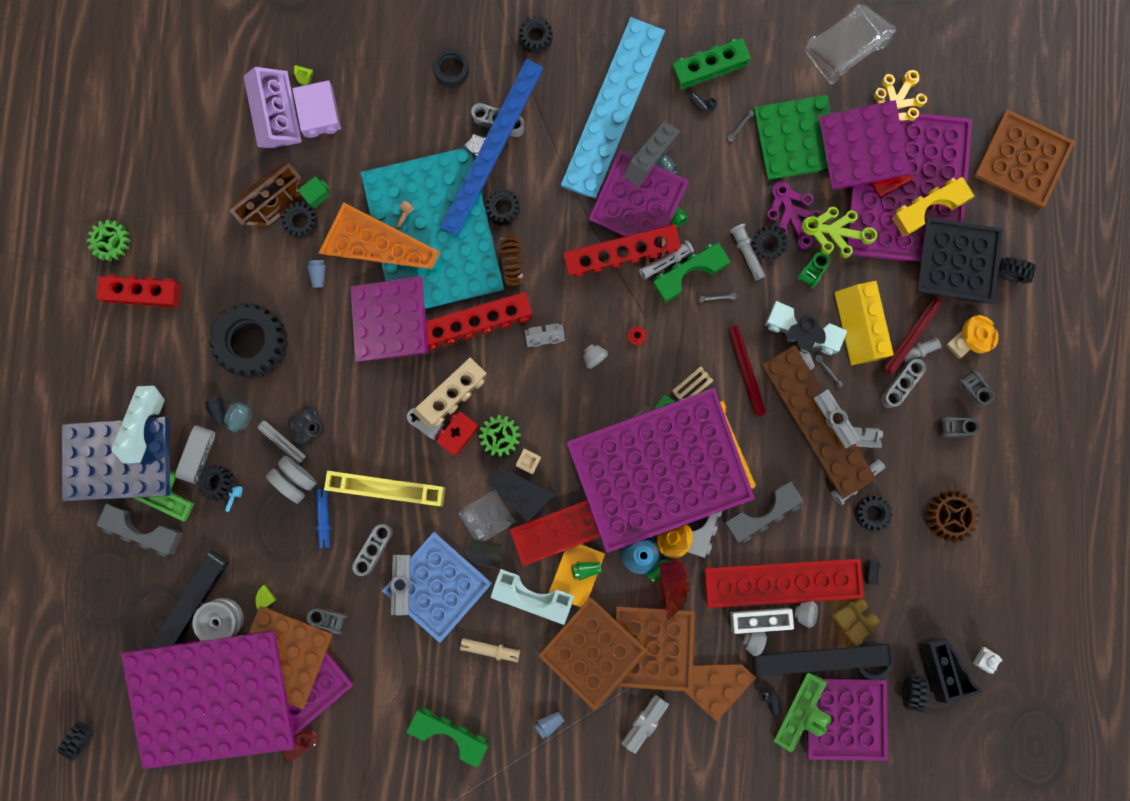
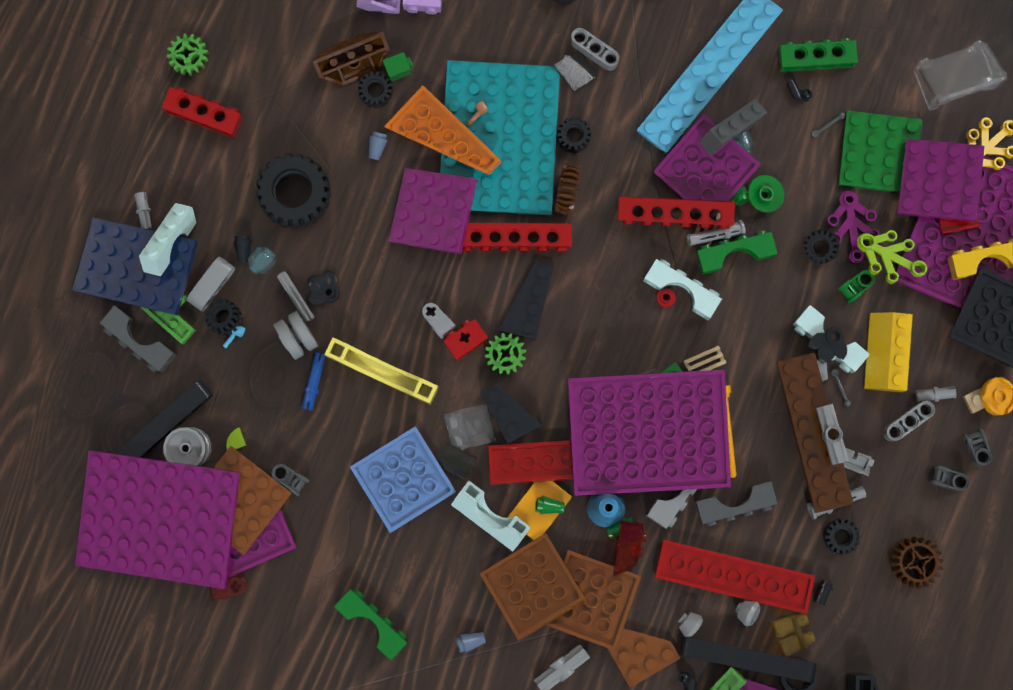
camera: 15 degrees right, 0 degrees up
black tyre [57,721,95,761] -> none
light grey beam [353,524,393,576] -> none
light grey piece [391,555,411,615] -> none
tan brick [414,358,487,429] -> none
blue plate [441,59,544,237] -> none
tan pin [460,638,520,663] -> none
tan plate [516,449,541,475] -> none
light grey hinge [525,323,565,347] -> none
light grey cone [583,344,608,369] -> none
light orange tile [657,524,693,558] -> none
dark grey hinge [697,292,737,303] -> none
light grey pin [729,223,766,281] -> none
dark red axle [729,325,766,417] -> none
white brick [730,608,794,634] -> none
dark red axle [884,297,942,375] -> none
none -> light grey axle [134,192,152,230]
none -> black wing [498,262,554,341]
none -> light aqua arch [643,259,722,320]
none -> green dish [748,175,784,213]

